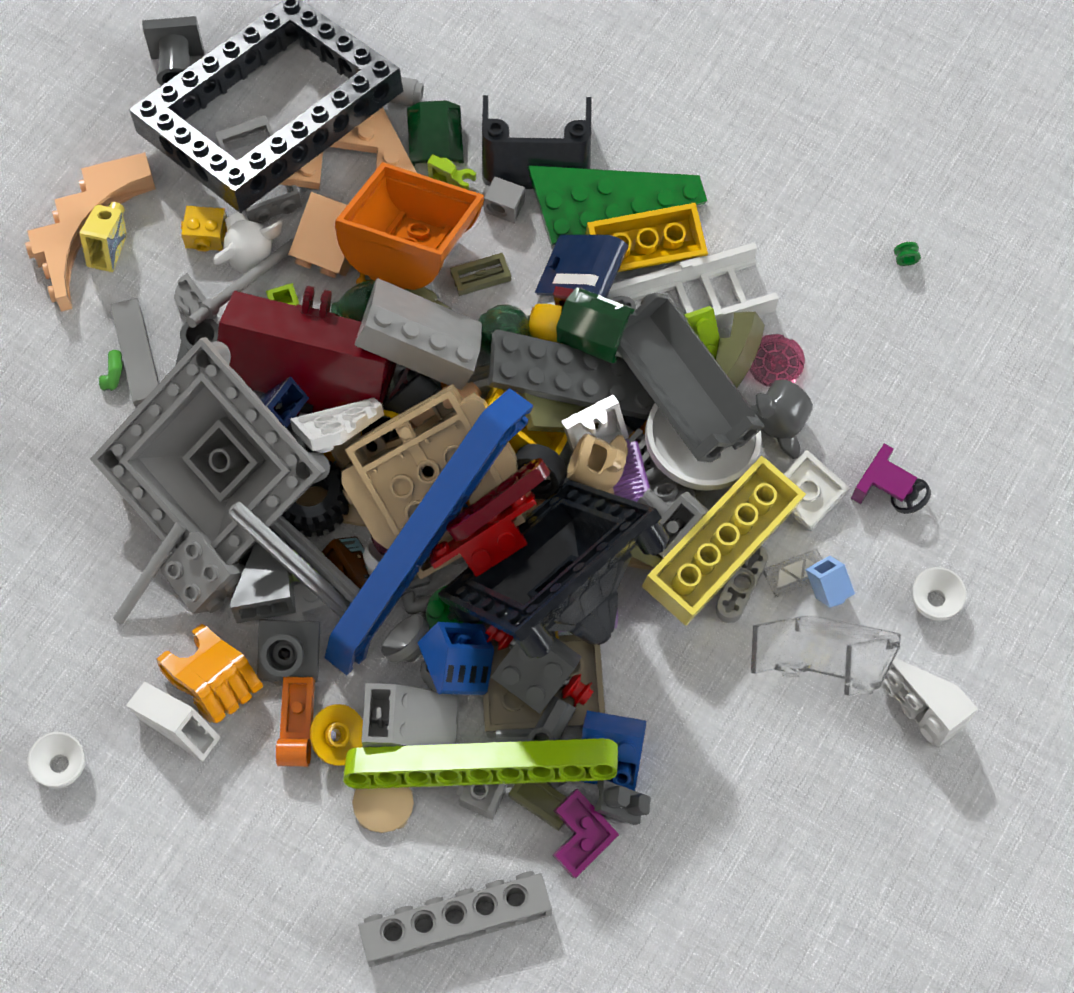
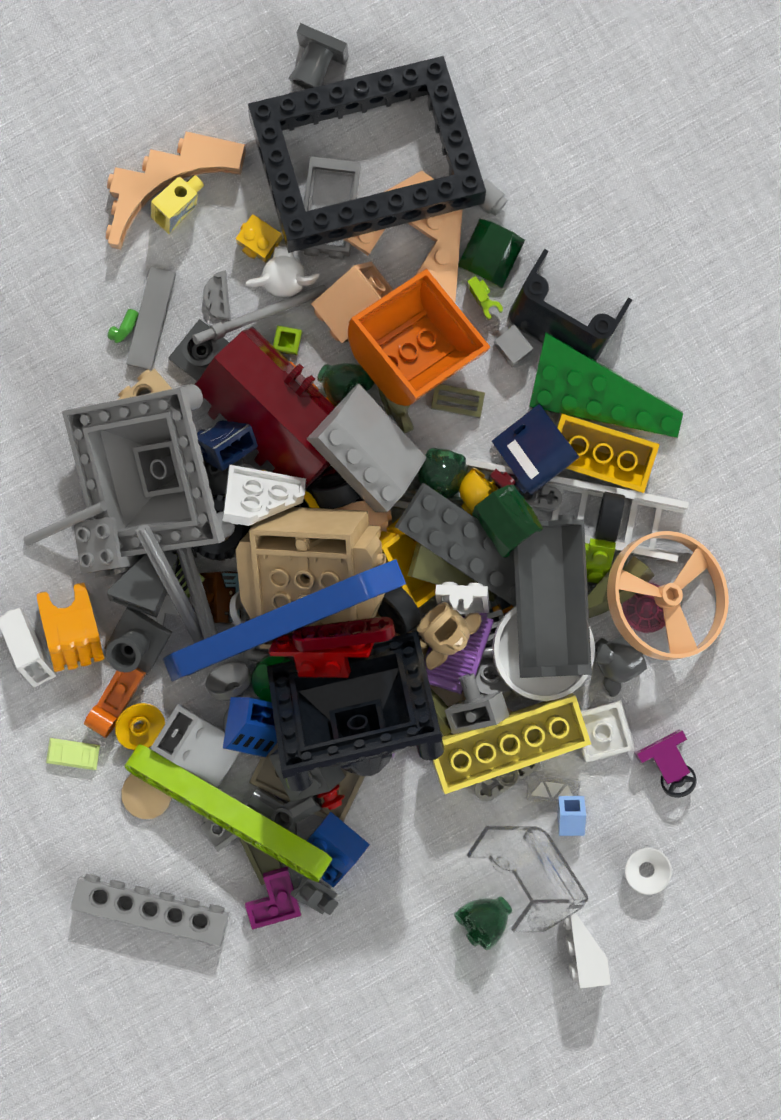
camera: 30 degrees right, 20 degrees up
none -> yellowish green tile [46,738,100,770]
none -> clear green piece [454,896,512,950]
none -> black tyre [595,492,625,542]
none -> light nougat piece [607,531,729,660]

